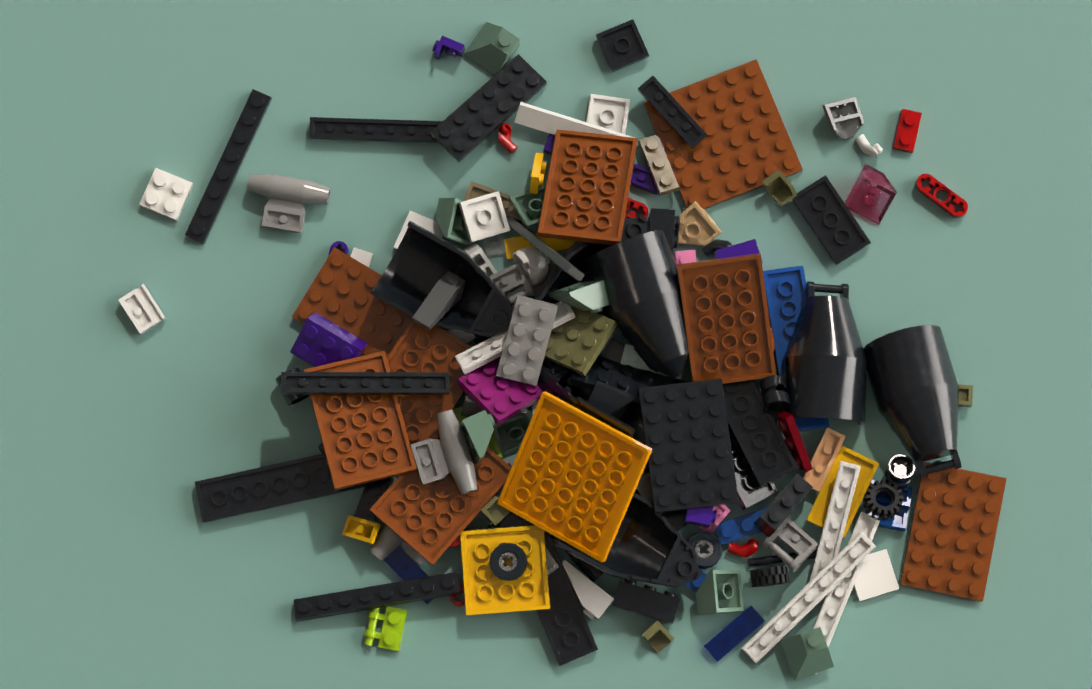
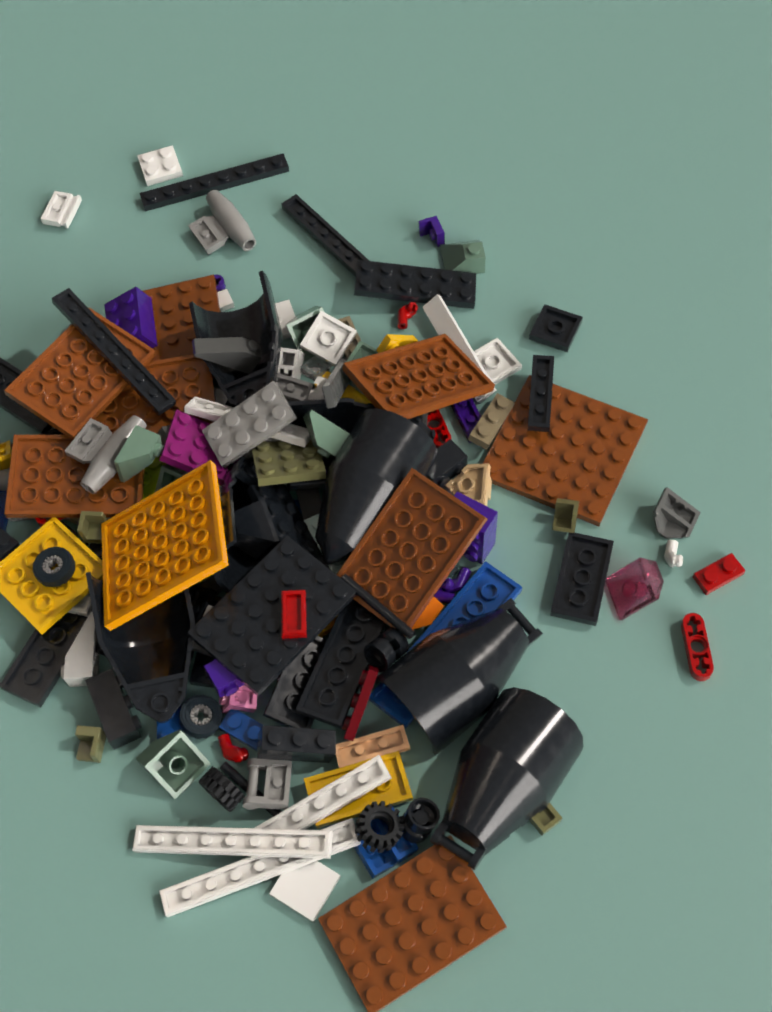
camera: 50 degrees right, 20 degrees down
clear blue tile [704,605,765,662] -> none
sand green slope [781,627,834,680] -> none
none -> red tile [281,590,307,639]
none -> black bar [341,574,415,639]

